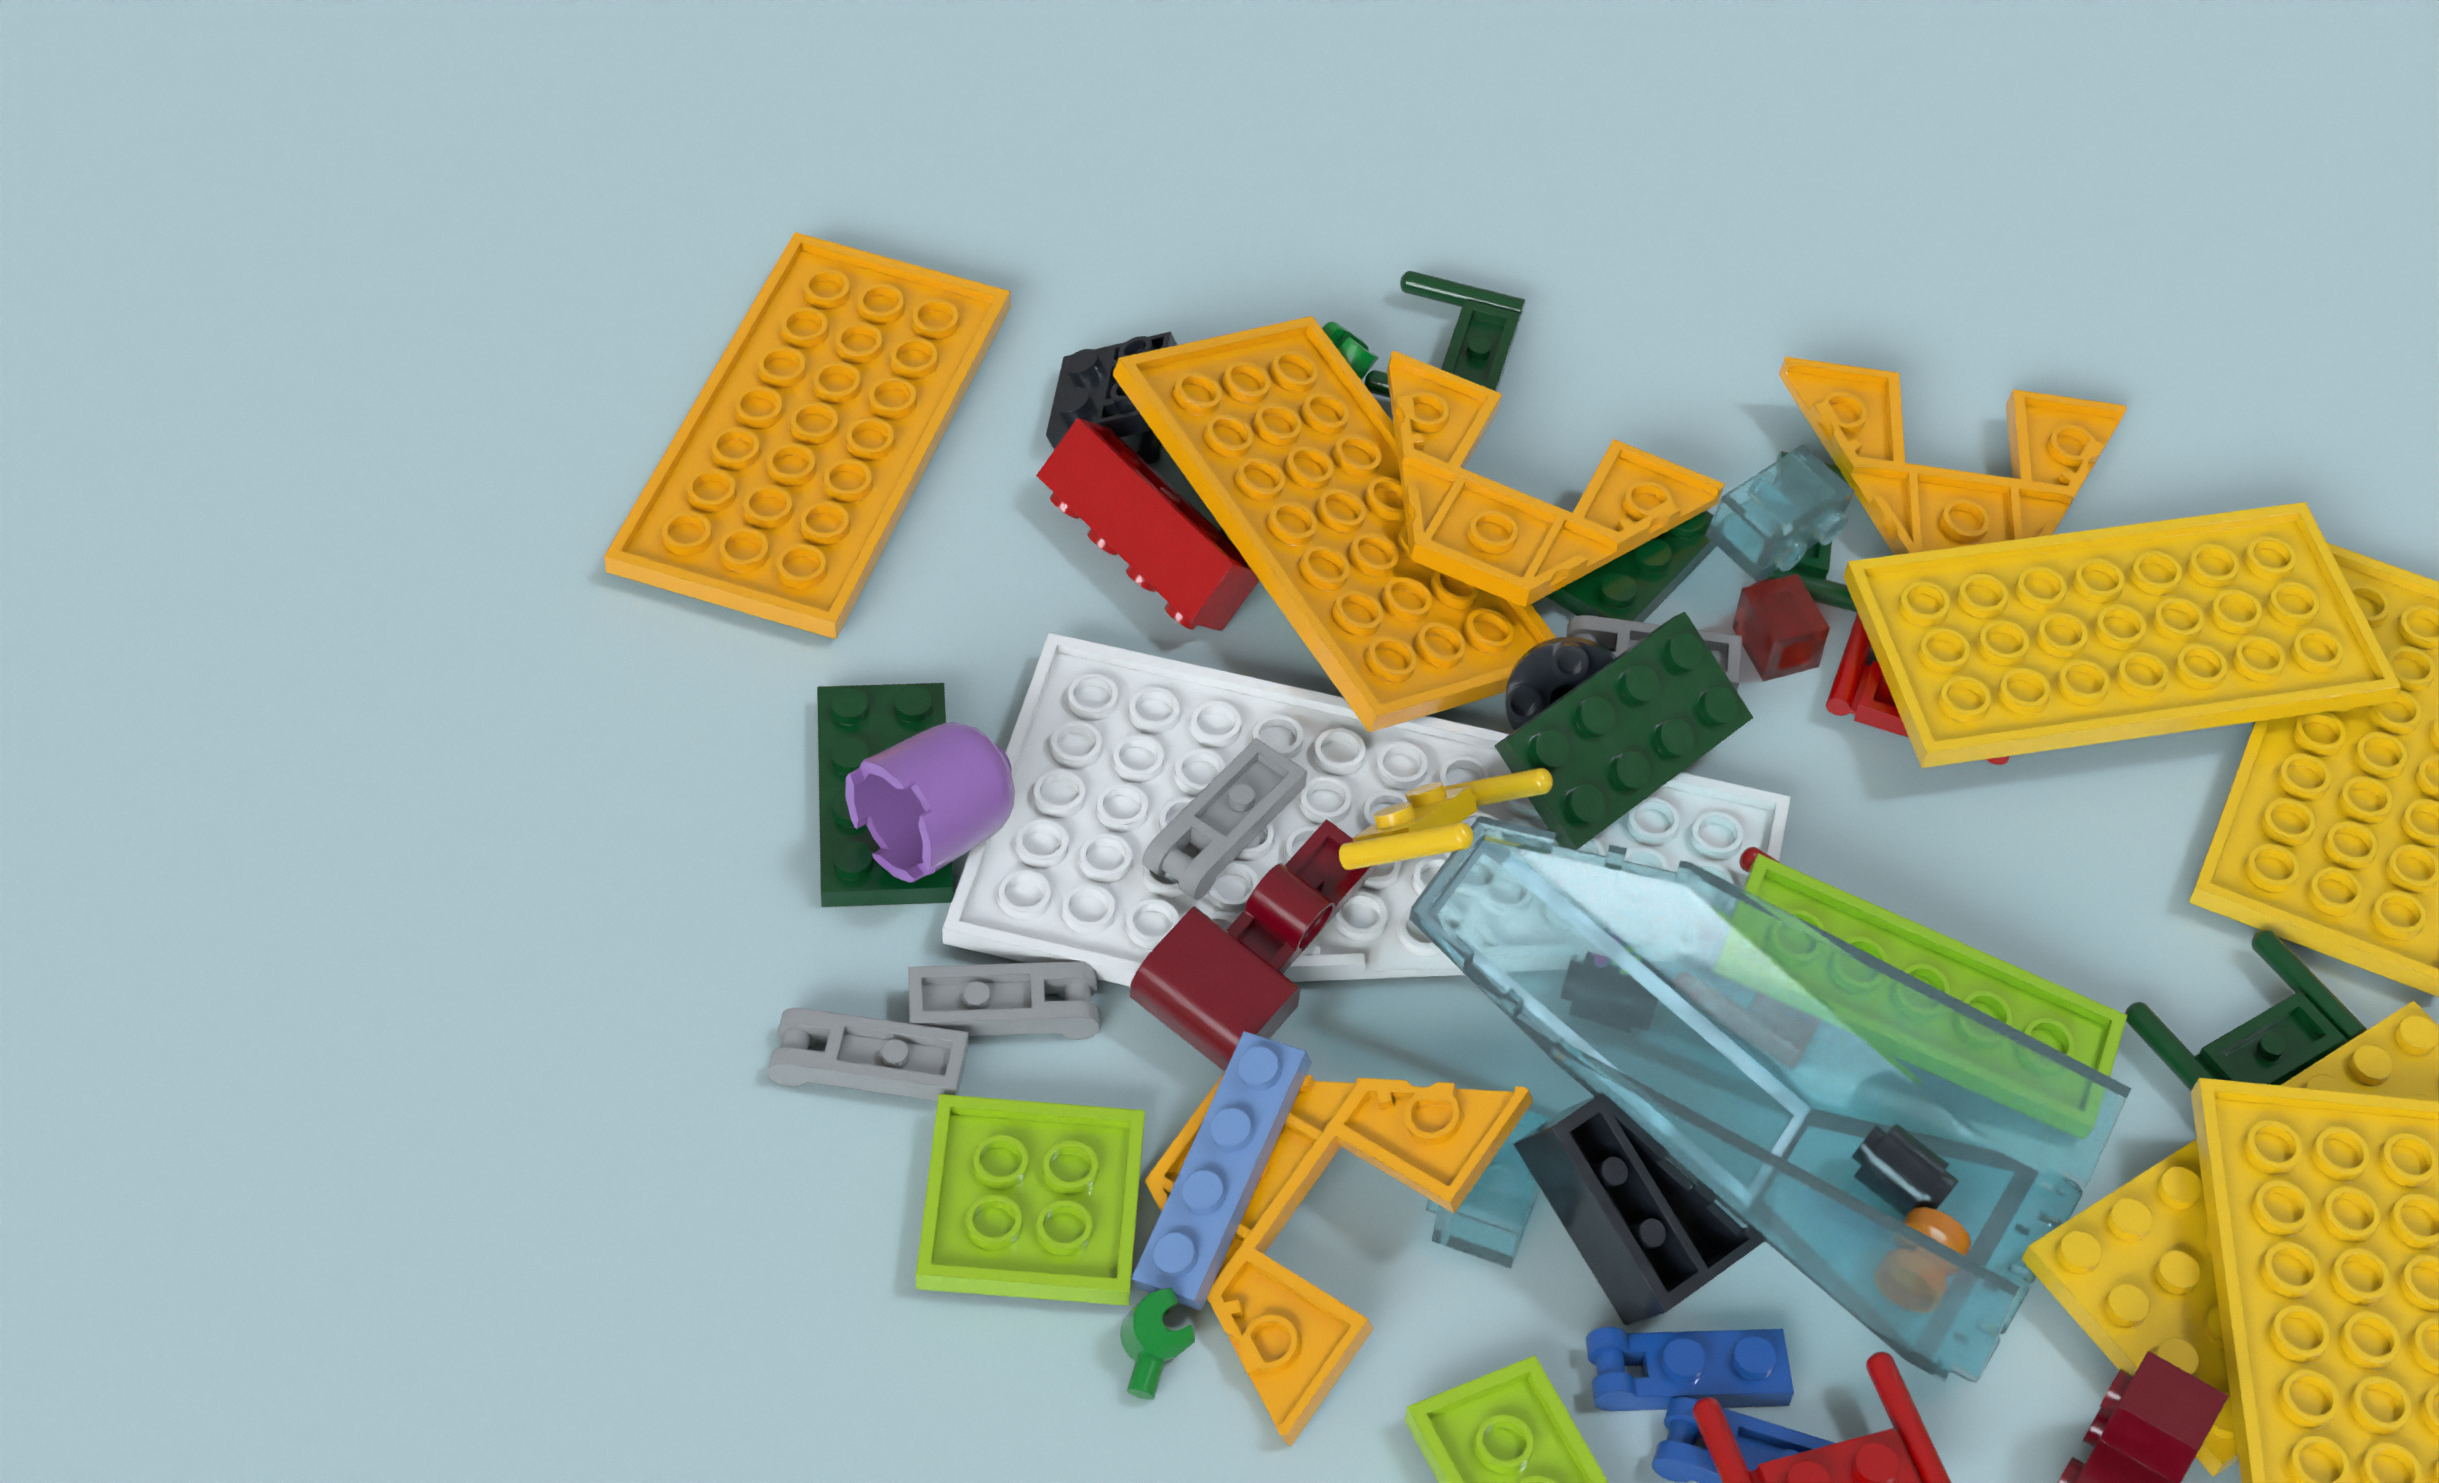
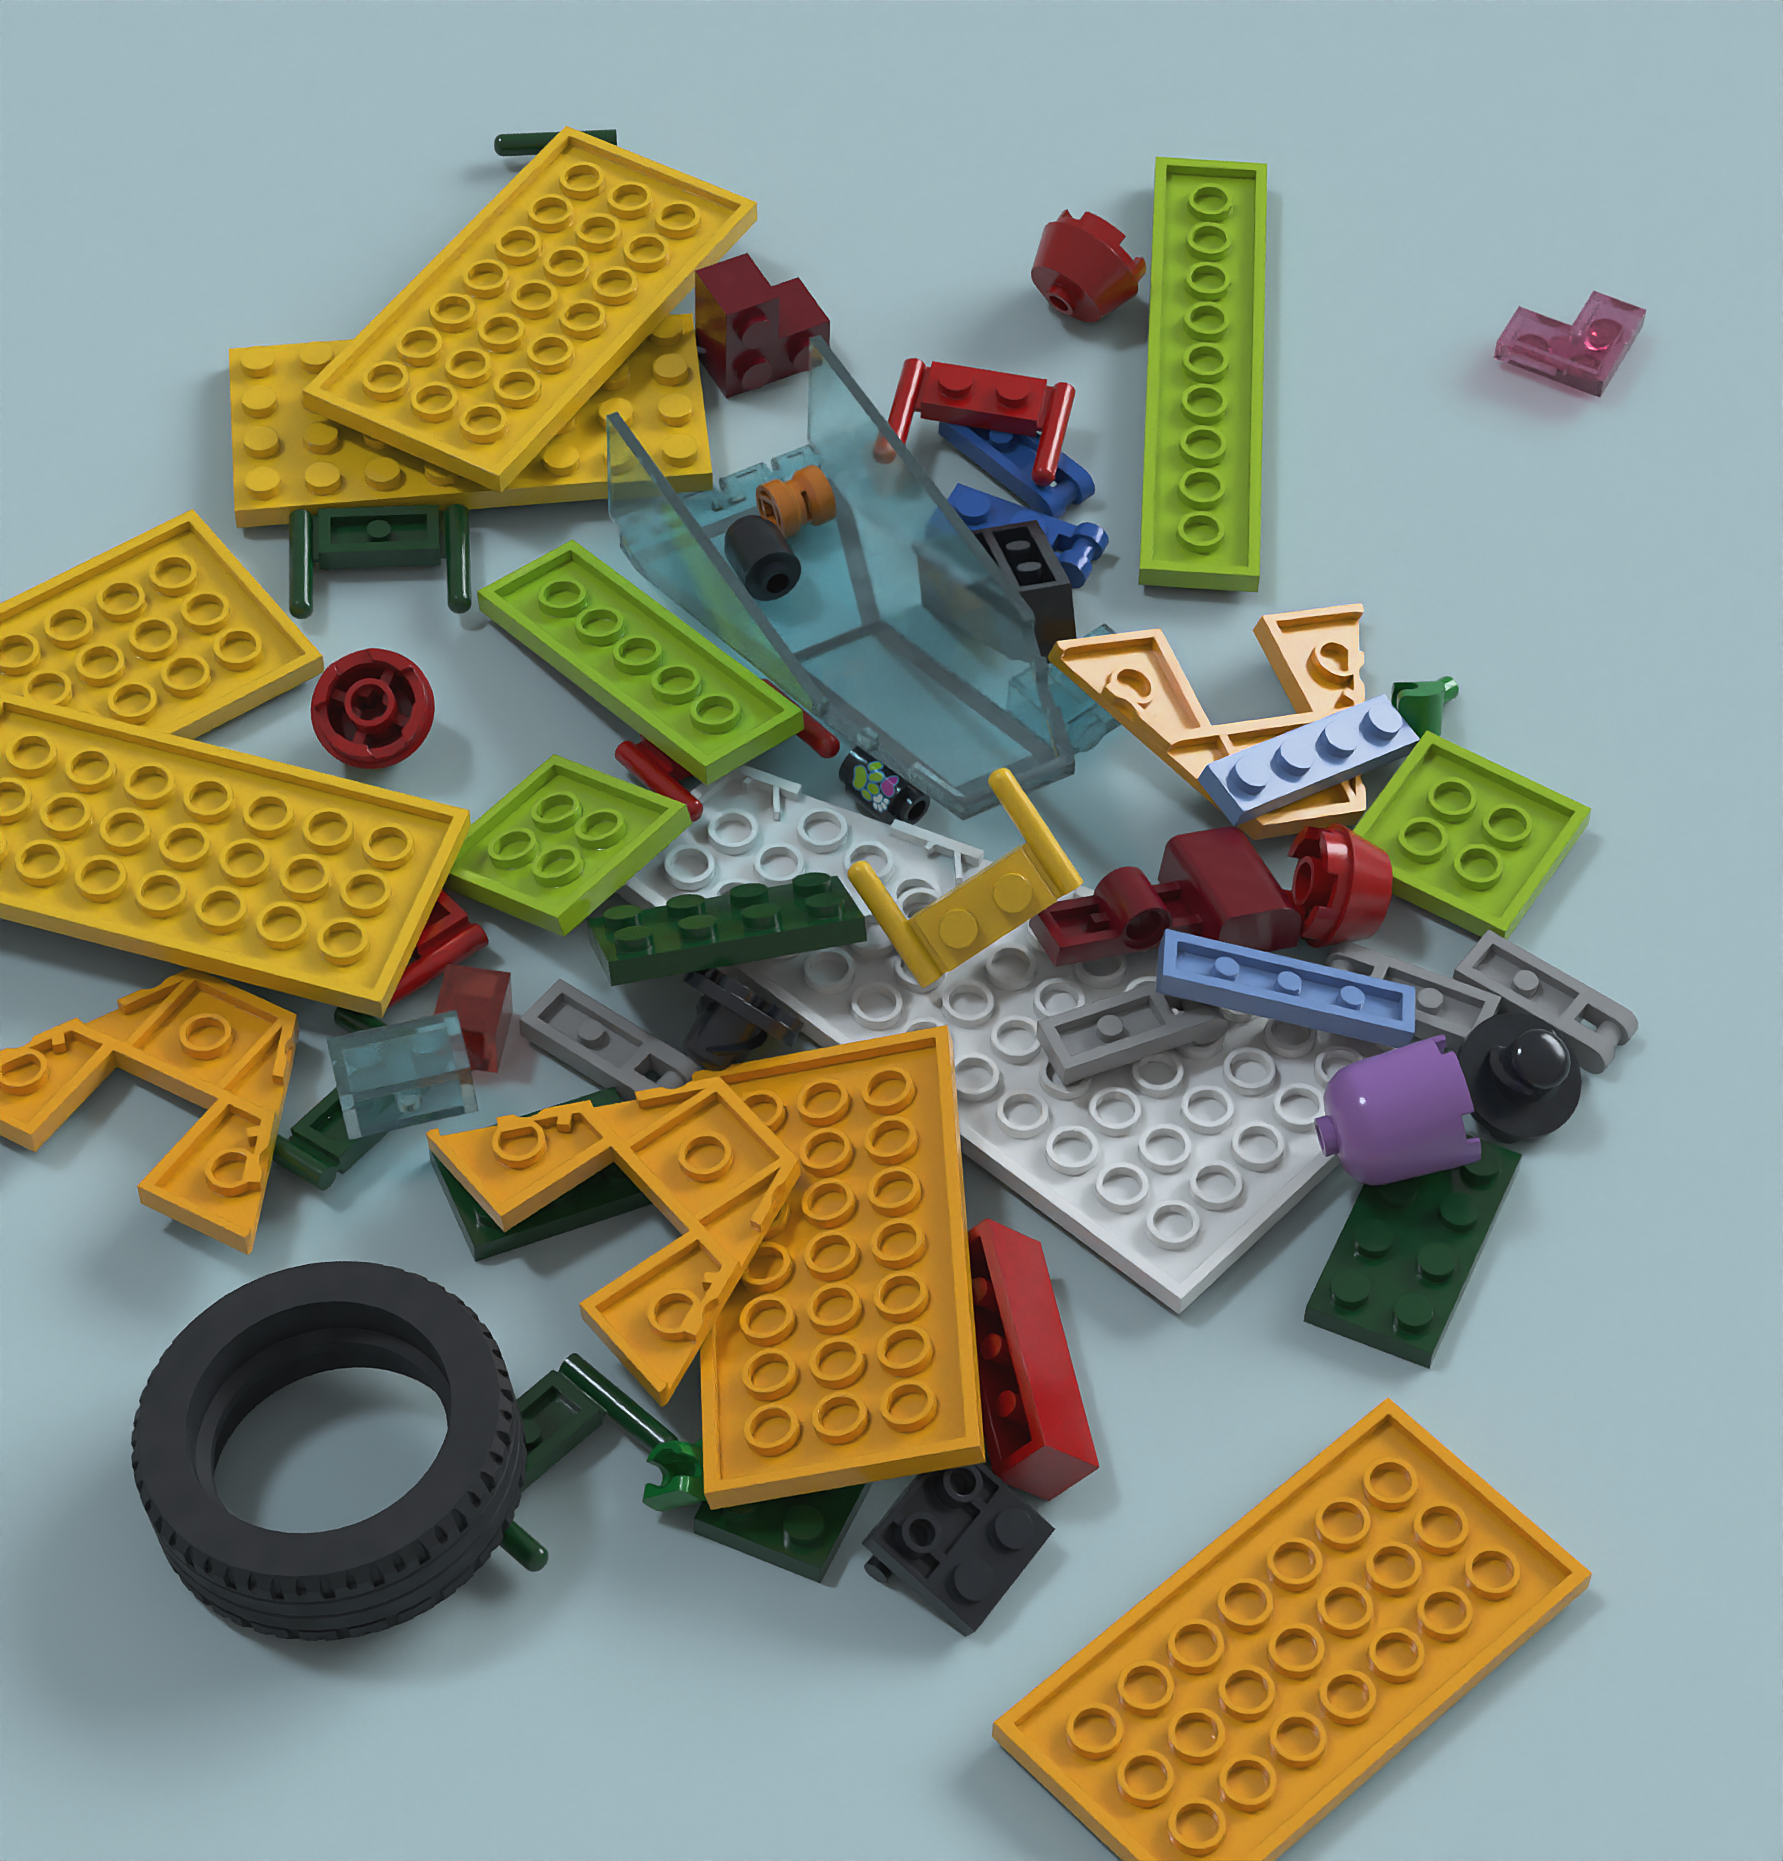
camera: 150 degrees left, 0 degrees up
none -> black tyre [131,1261,527,1641]
none -> red cone [310,648,435,769]
none -> lime plate [443,754,692,937]
none -> medium blue plate [1156,929,1415,1048]
none -> red cone [1283,823,1393,948]
none -> black plate [1456,1013,1582,1144]

